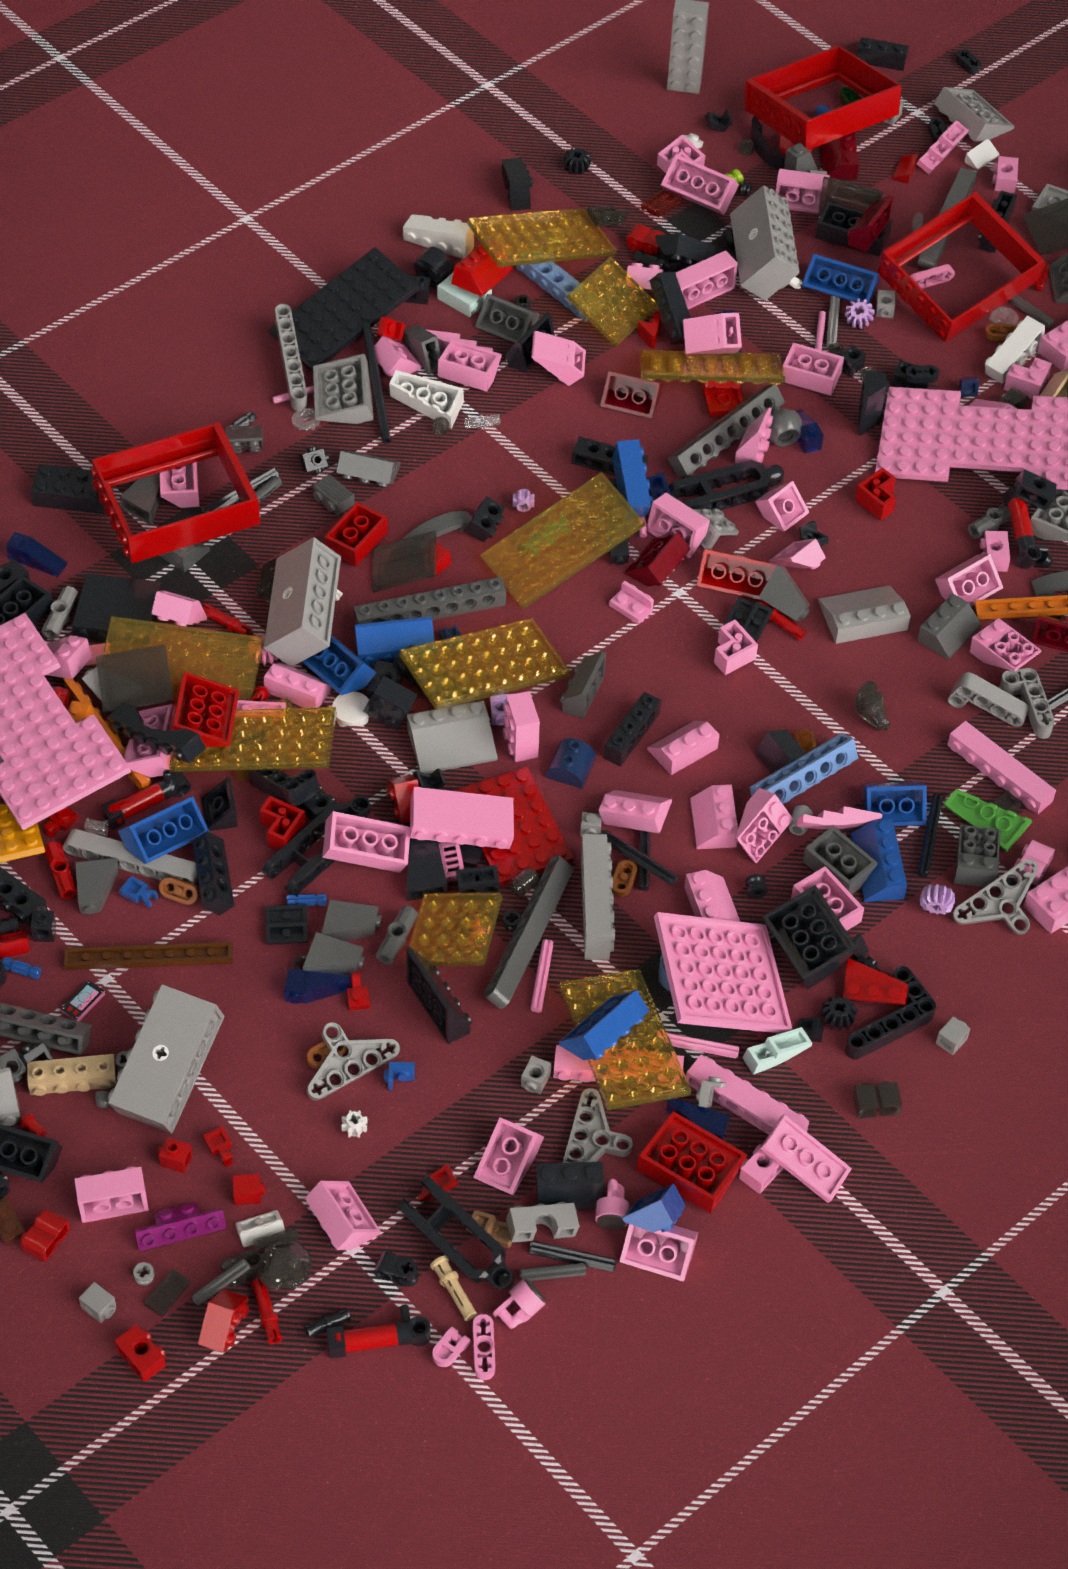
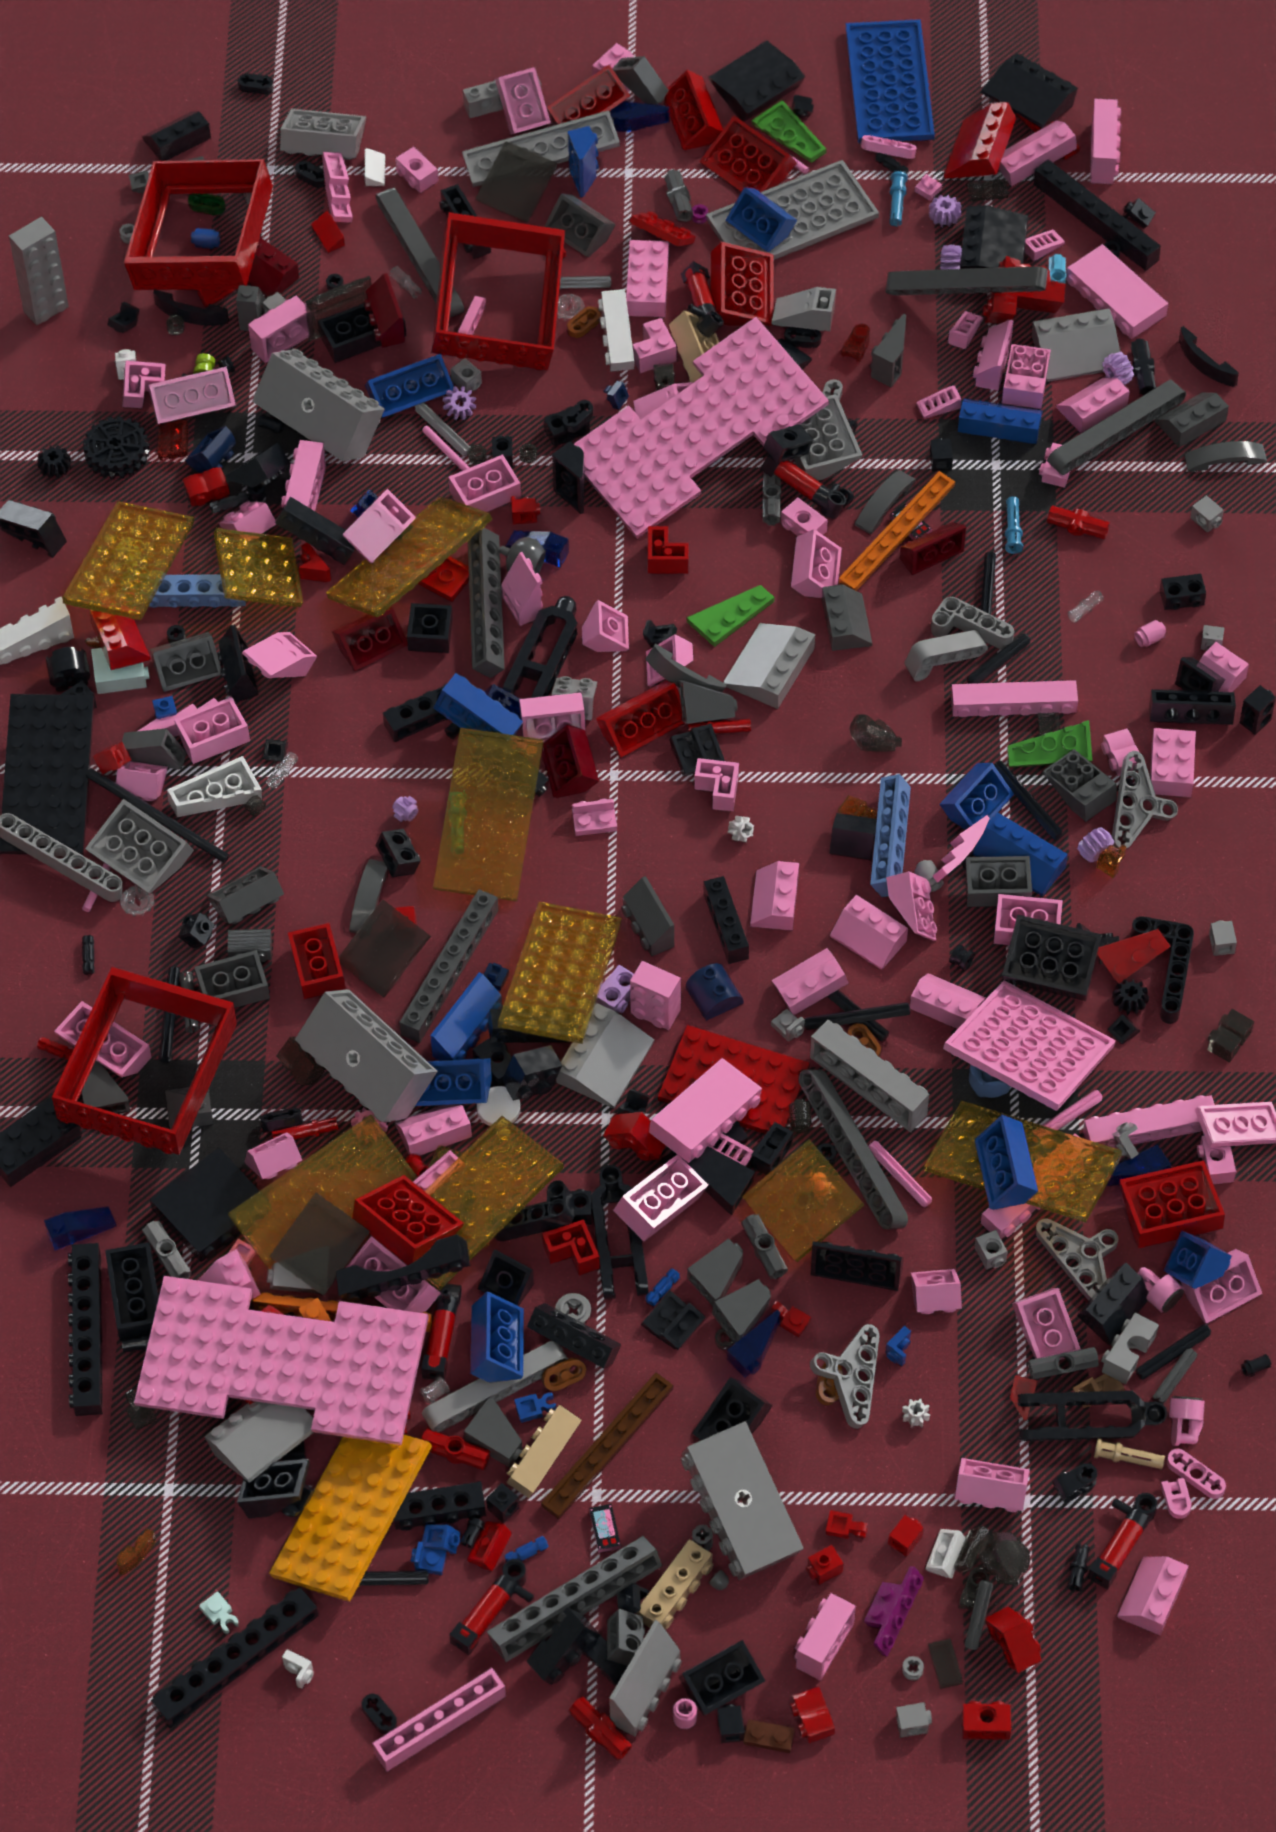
camera: 45 degrees left, 5 degrees up
red pin [19,1113,47,1137] -> none
dark grey slope [225,425,264,454] -> none
red pin [251,1278,282,1344] -> none
clear smoke bracket [587,206,629,226] -> none
light aqua slope [743,1027,813,1074] -> none
bright pink slope [970,618,1041,672] -> none
none -> black piece [83,416,150,479]
none -> blue bracket [152,696,177,719]
none -> dark blue brick [184,426,236,473]
none -> dark grey brick [194,950,270,1008]
none -> black beam [260,1108,303,1131]
none -> black slope [263,739,288,762]
none -> black brick [407,603,453,653]
none -> tan brick [506,1405,582,1498]
none -> red brick [511,496,541,524]
none -> light grey gear [555,1293,591,1324]
none -> dark grey slope [646,644,727,692]
none -> bright green wing [687,585,774,647]
none -> black slope [692,1377,773,1441]
none -> white gear [728,816,754,842]
none -> bright pink slope [911,1269,962,1314]
none -> black axle [967,633,1031,684]
none -> dark grey piece [1028,1347,1099,1380]
none -> clear orange slope [1096,845,1126,878]
none -> bright pink slope [1117,1557,1188,1635]
none -> black pin [1241,1354,1272,1377]

